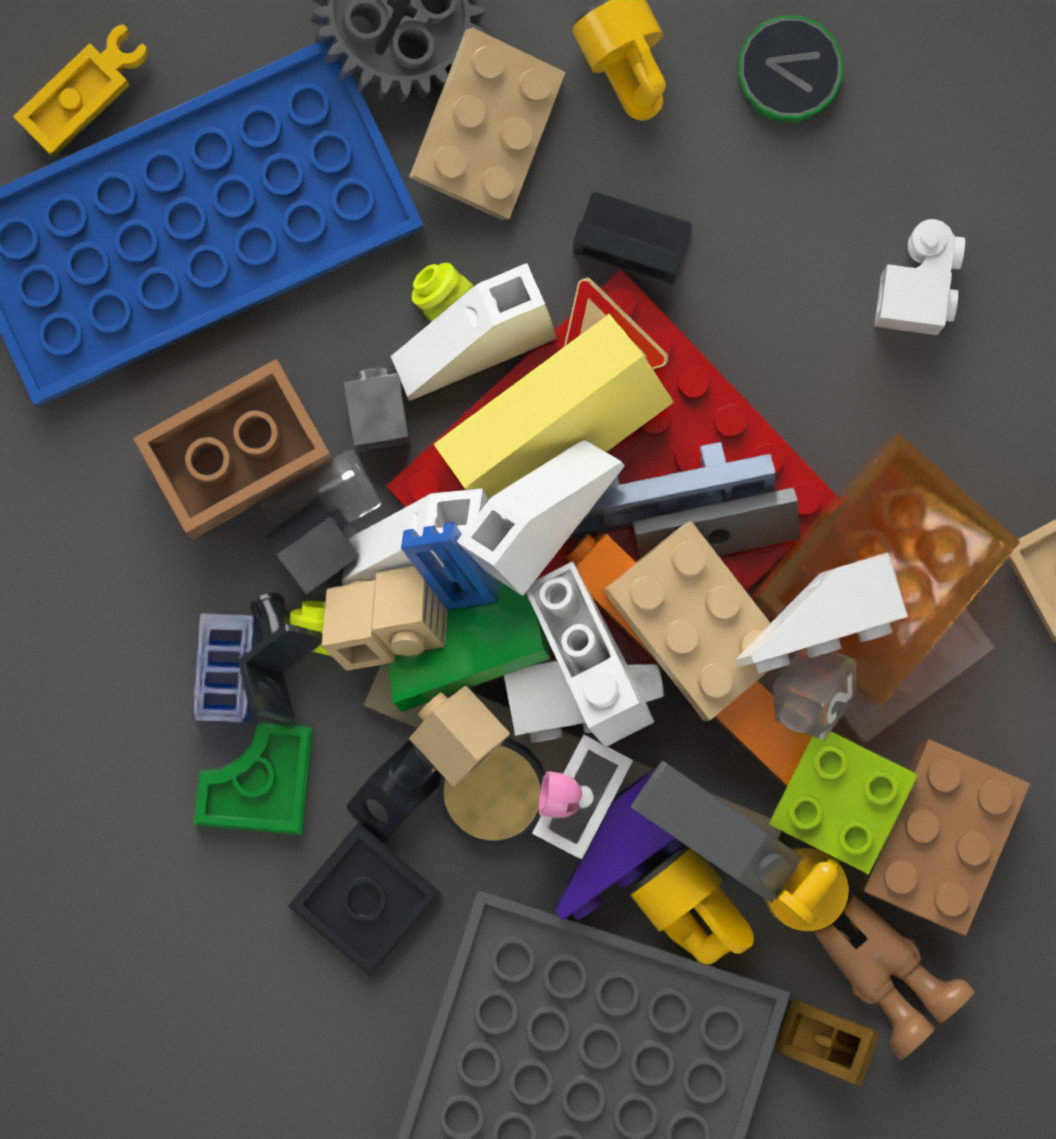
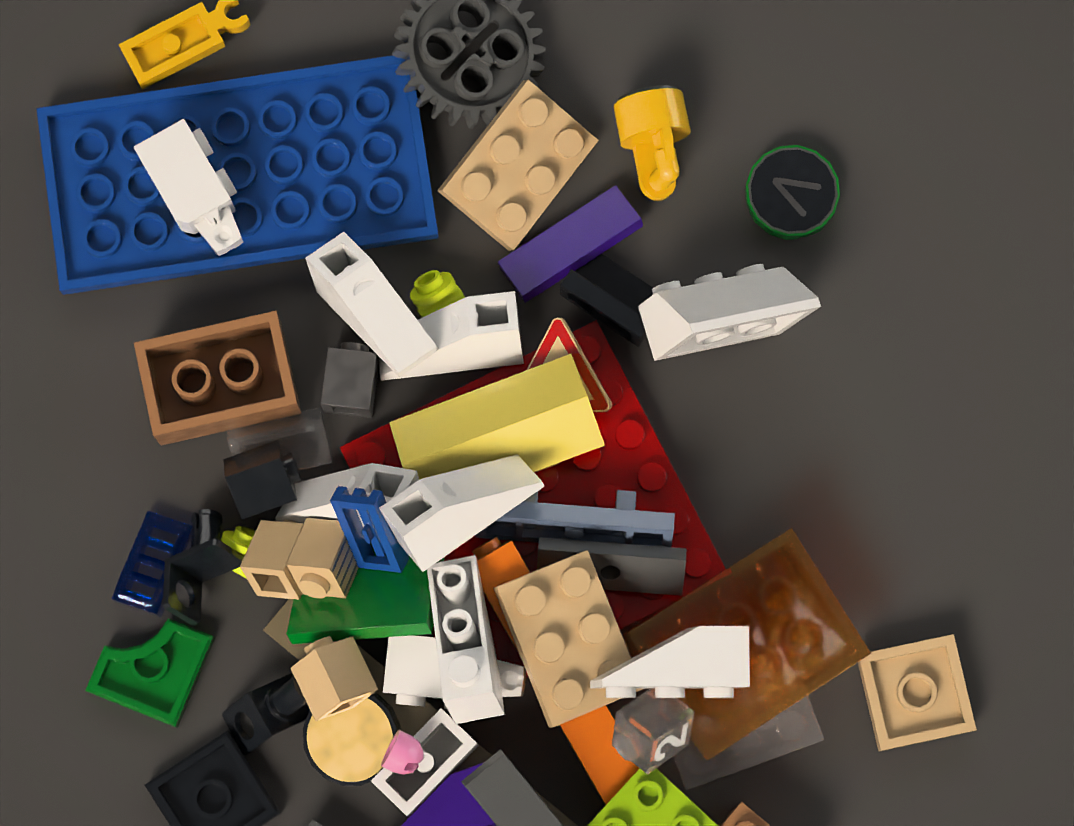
camera: 15 degrees right, 5 degrees down
white brick [874,219,965,335] -> none
none -> white hinge [134,119,243,256]
none -> white slope [305,232,438,378]
none -> dark purple tile [498,185,643,303]
none -> white slope [638,264,821,361]

